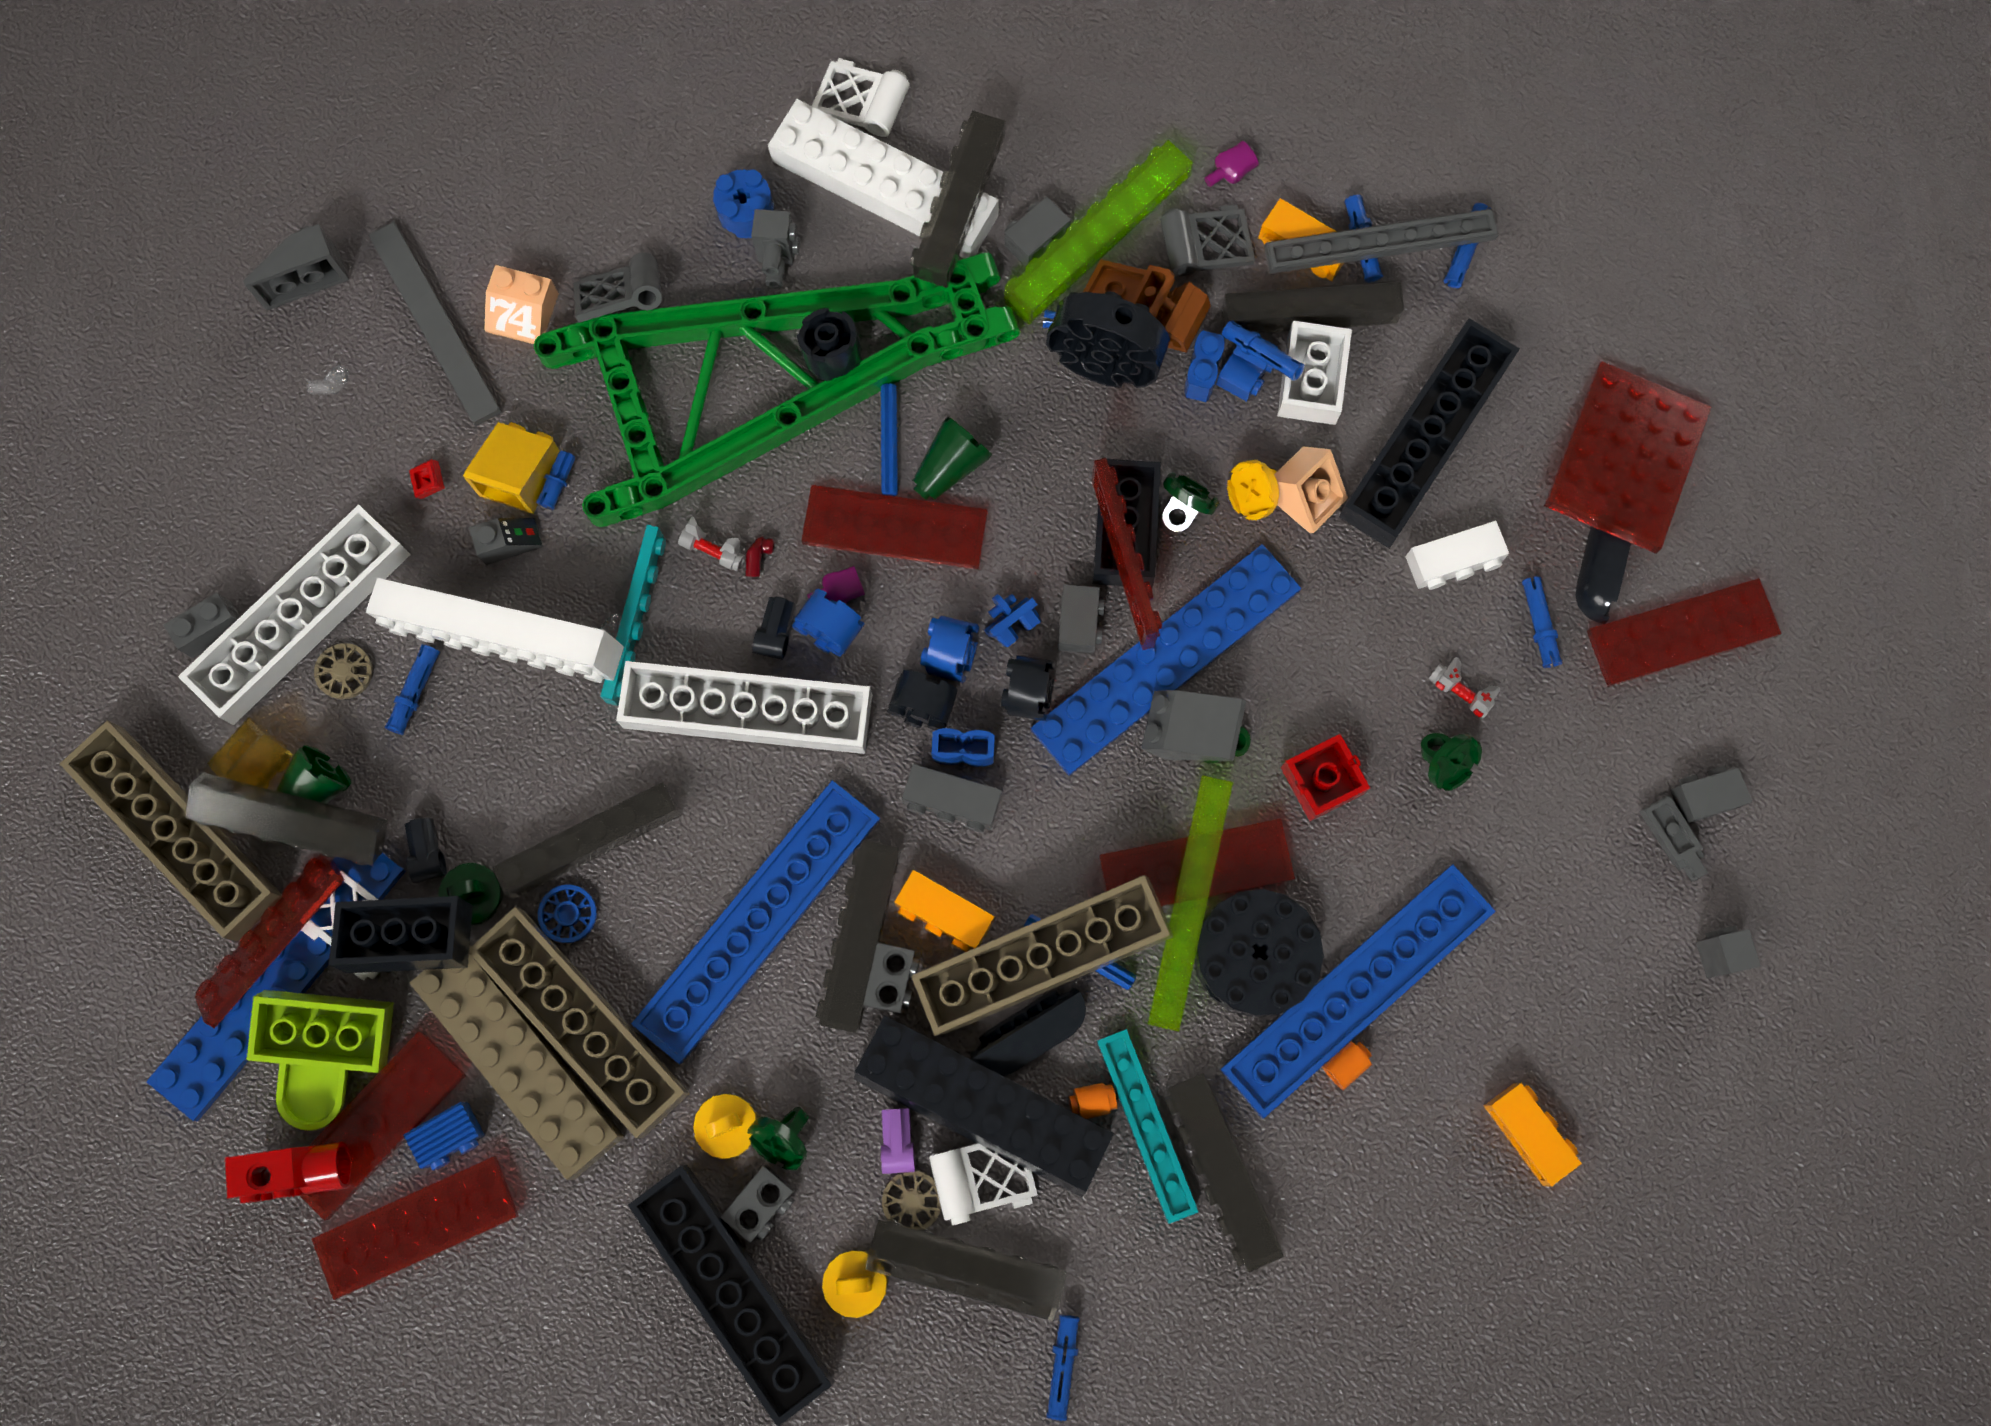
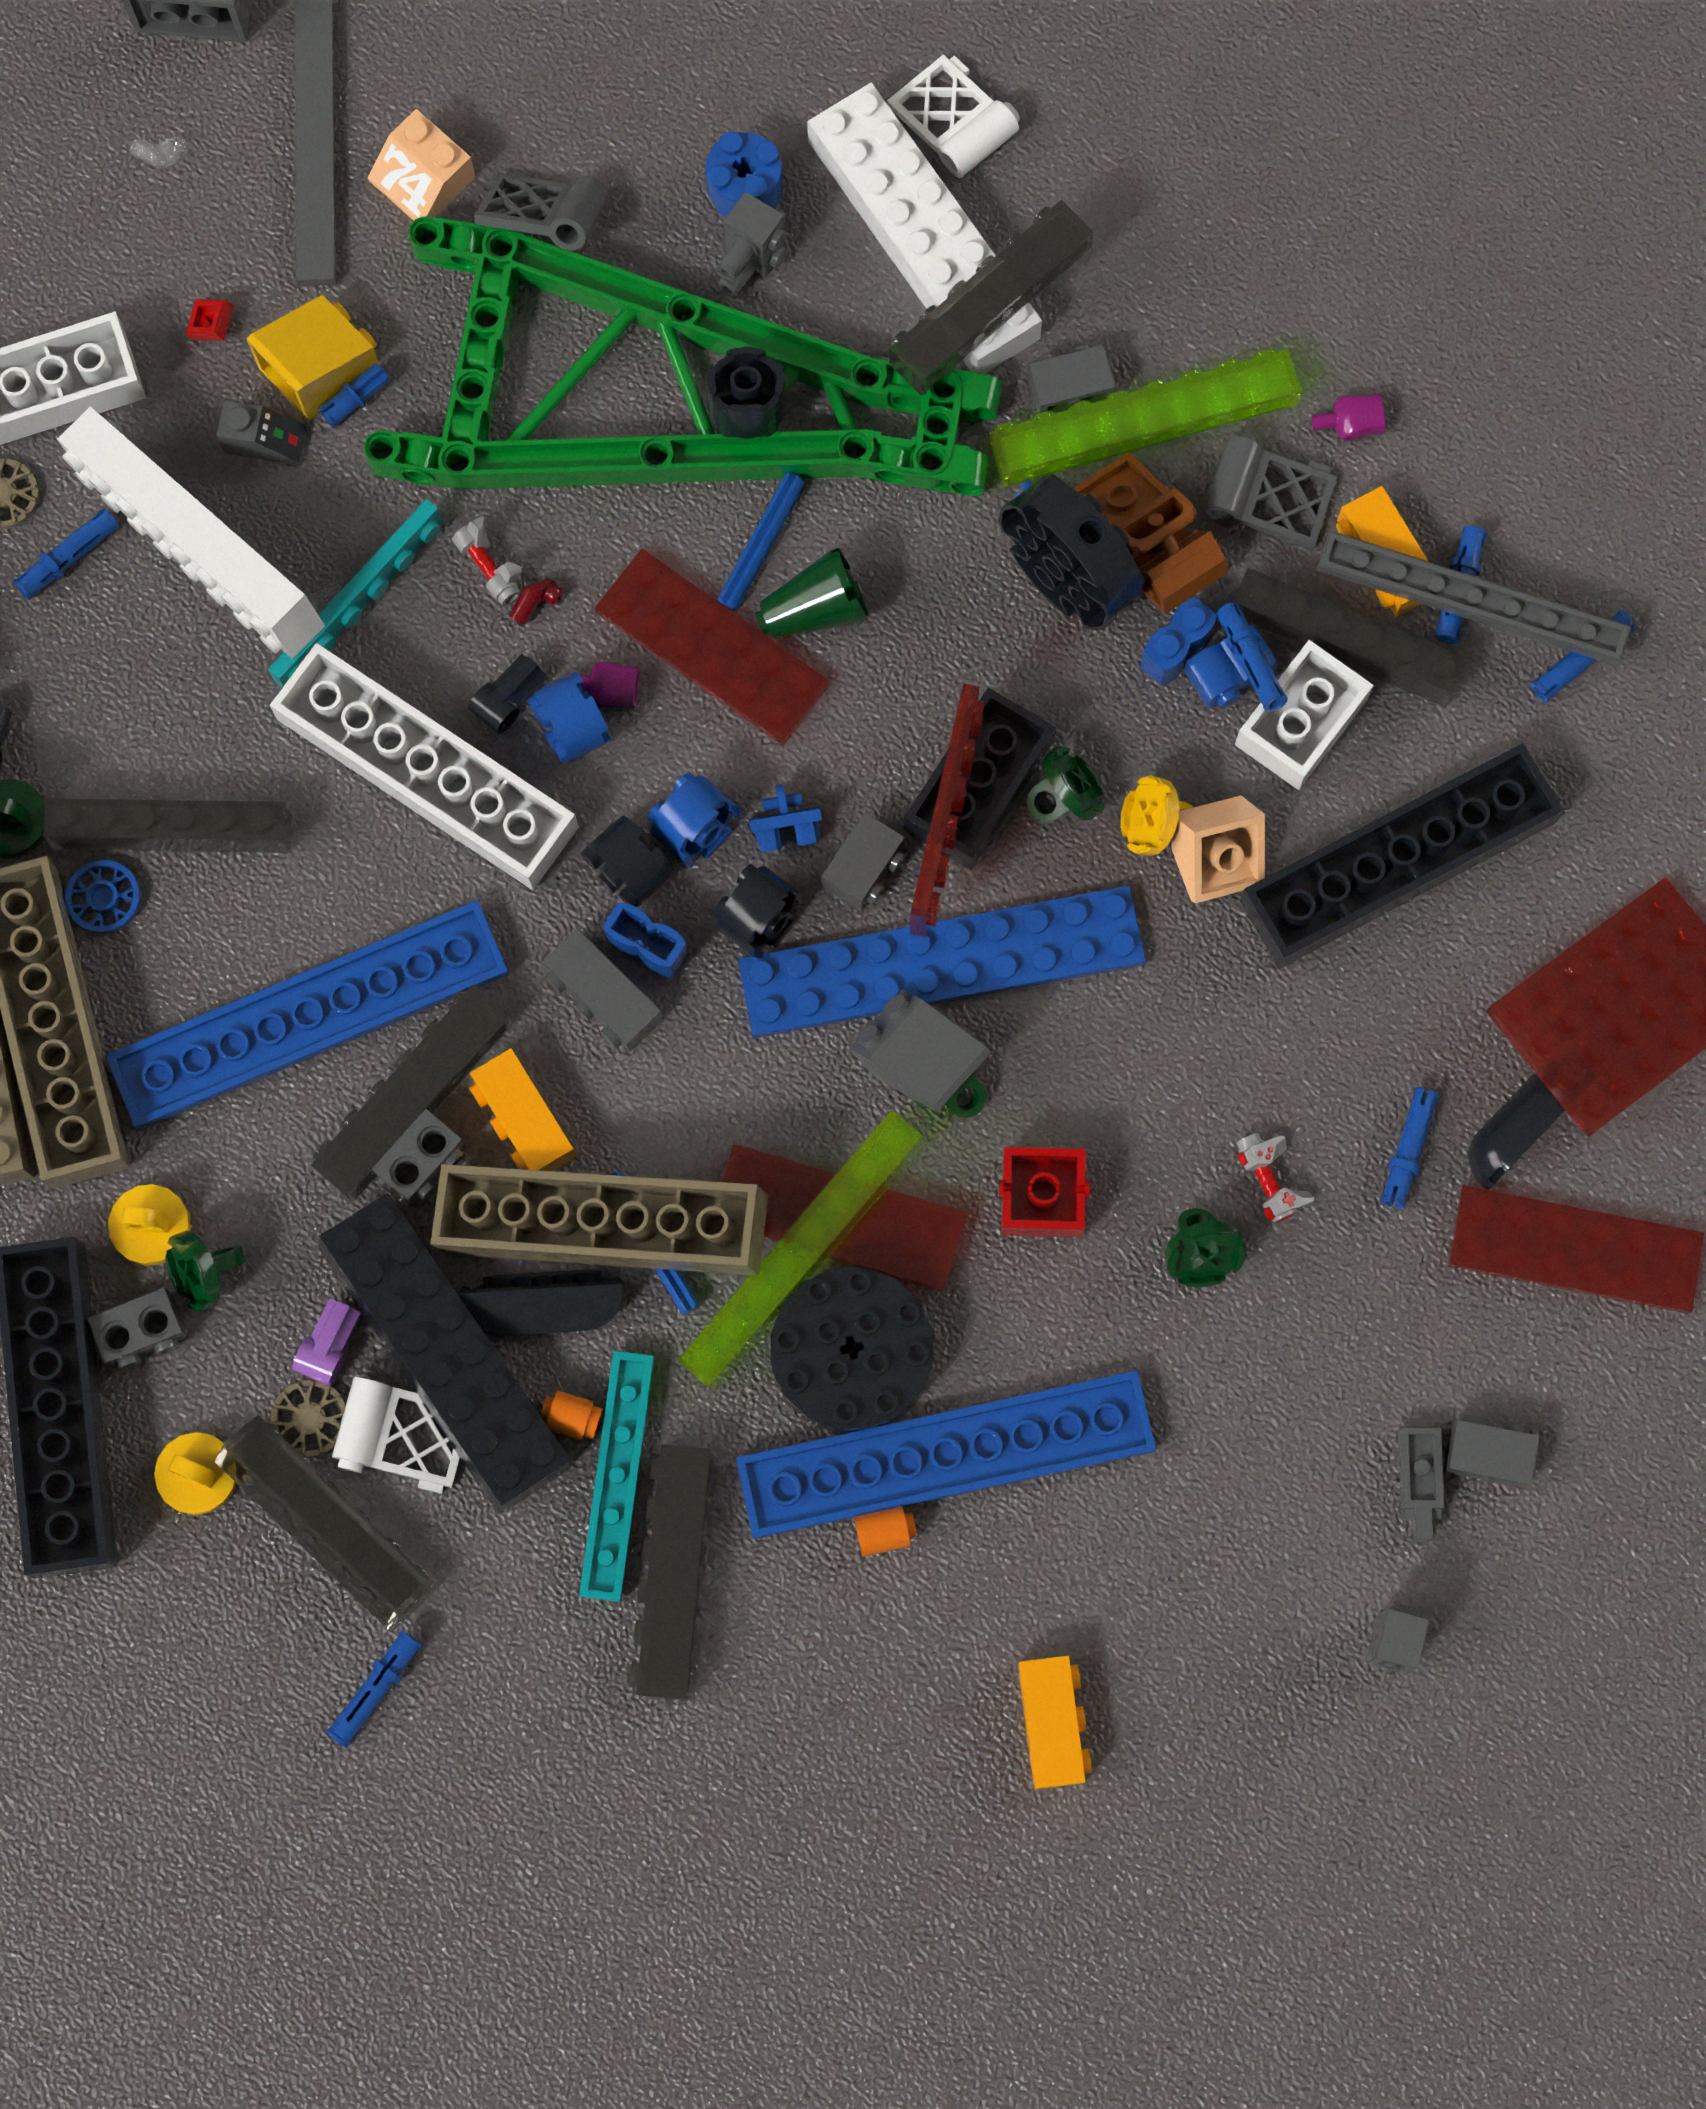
camera: 30 degrees right, 0 degrees up
white brick [1405,521,1509,590] -> none

